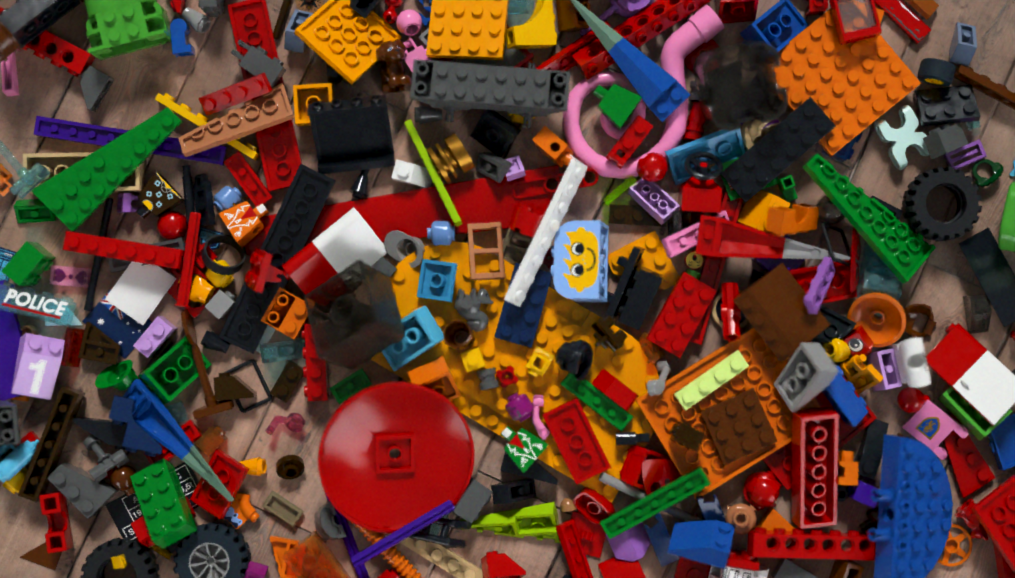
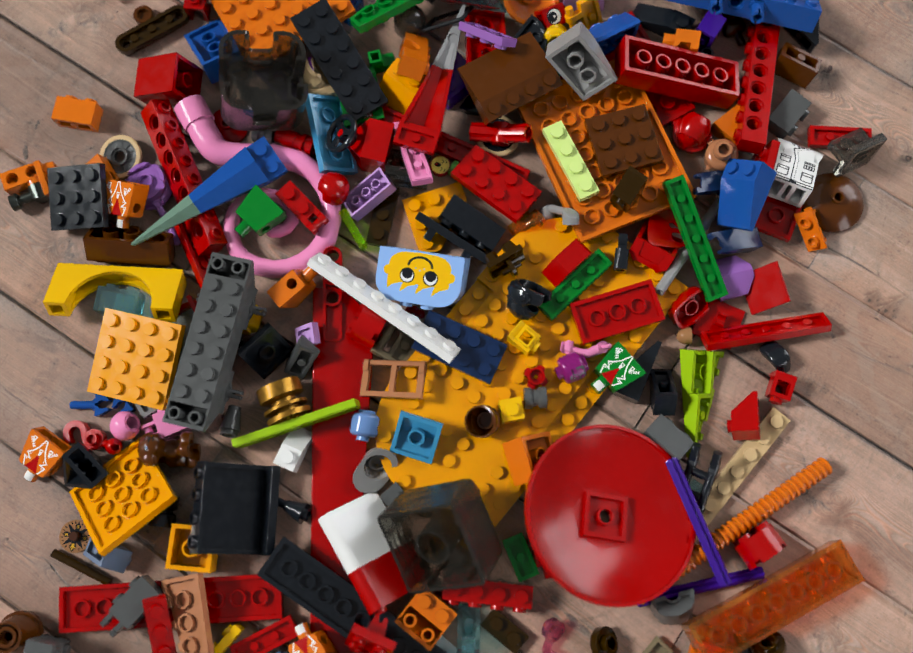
camera: 80 degrees left, 10 degrees down
medium azure slope [374,305,444,372] -> none
dark grey animal [454,288,494,332] -> none

